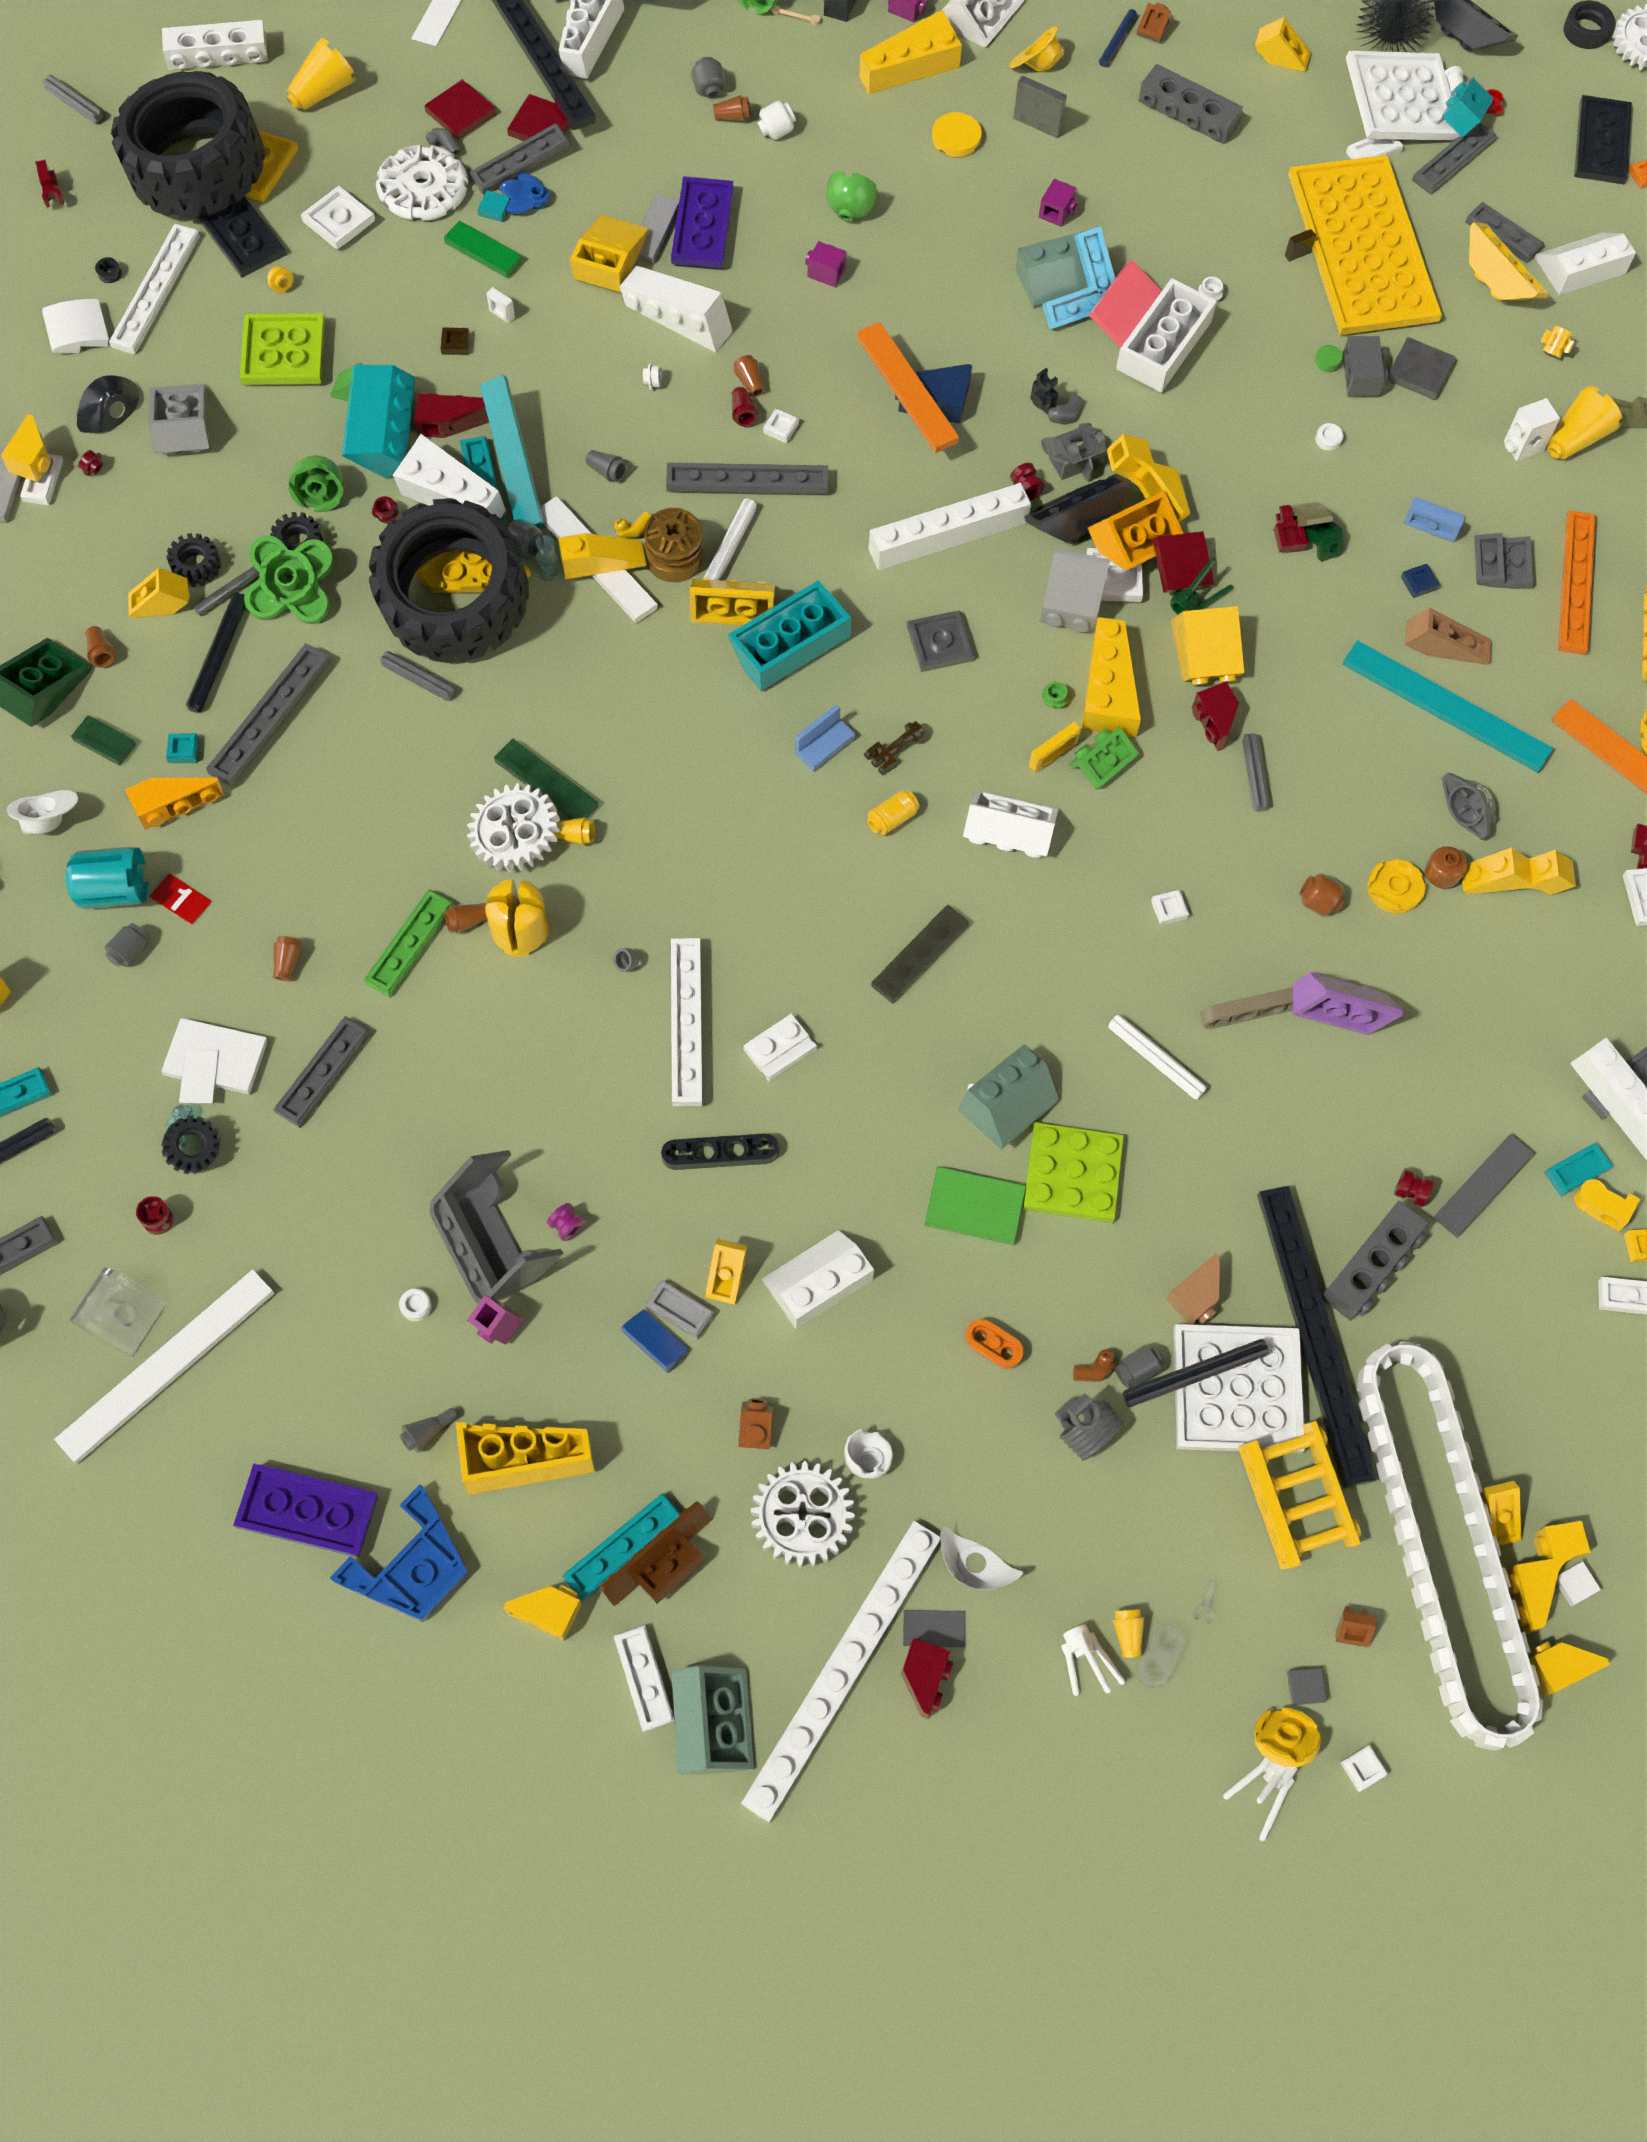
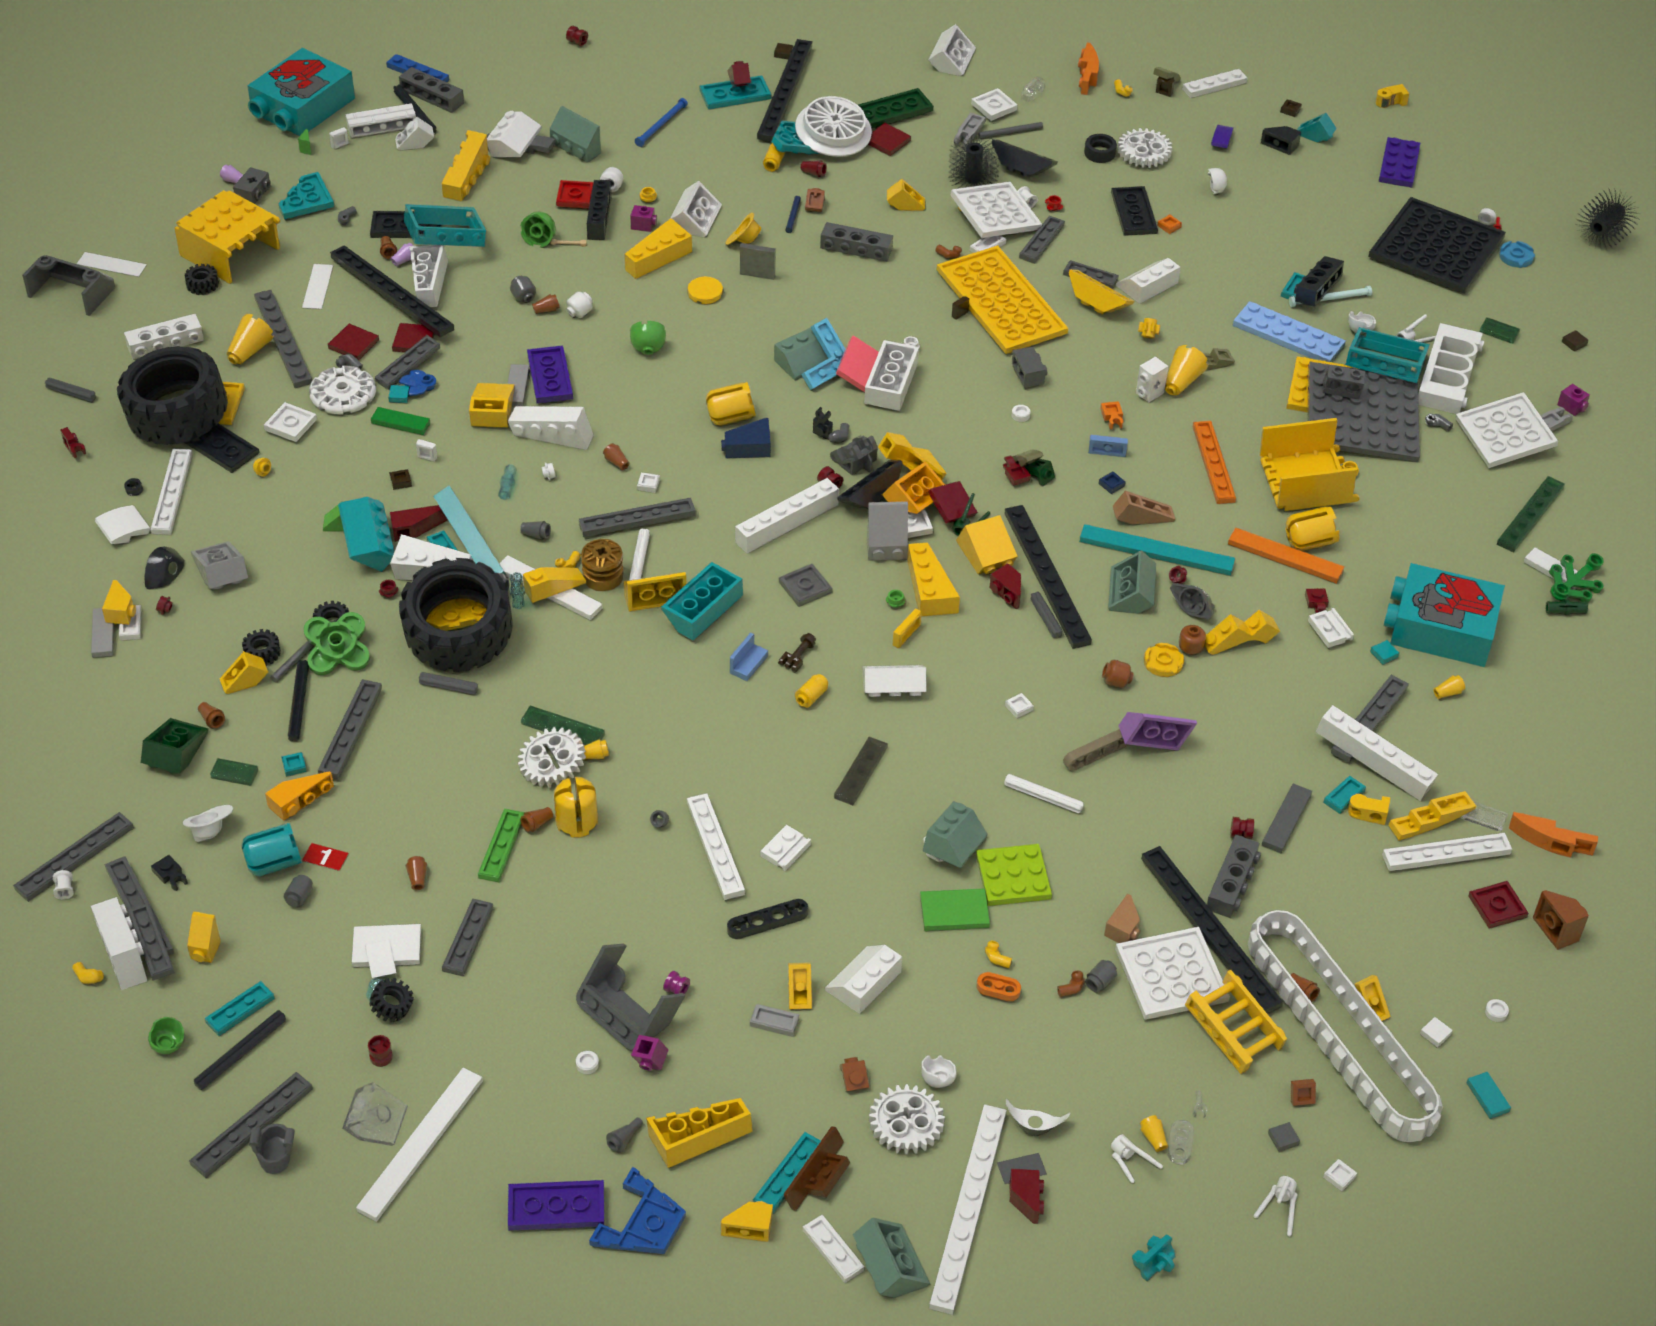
camera: 15 degrees left, 20 degrees down
lime plate [239,313,325,385] -> none
bright green cylinder [288,455,344,512] -> none
blue slope [621,1309,689,1373] -> none
dark red cone [731,387,758,427] -> none
magenta brick [805,241,847,288] -> none
orange tile [856,322,959,453] -> none
magenta brick [1038,178,1078,227] -> none
dark grey piece [1055,1393,1124,1461] -> none
bright green bracket [1069,727,1139,789] -> none
black axle [1122,1339,1269,1407] -> none
yellow tile [1254,1708,1322,1767] -> none
bright green tile [1315,345,1343,372] -> none
flat silver tile [1387,337,1456,400] -> none
teal brick [1442,77,1493,137] -> none
dark grey slope [1474,533,1533,589] -> none
yellow arch [1507,1521,1591,1634] -> none
yellow slope [1529,1641,1610,1697] -> none
none -> dark grey plate [254,290,312,388]
none -> clear light blue pin [498,464,517,500]
none -> yellow cylinder [706,382,756,426]
none -> dark orange arm [935,244,962,258]
none -> yellow arm [985,940,1012,969]
none -> black plate [1004,505,1092,649]
none -> orange plate [1100,401,1123,429]
none -> sand green slope [1108,550,1156,614]
none -> teal hips [1132,1234,1176,1281]
none -> dark red plate [1169,566,1187,584]
none -> dark orange cone [1290,973,1320,1002]
none -> teal tile [1466,1071,1511,1119]

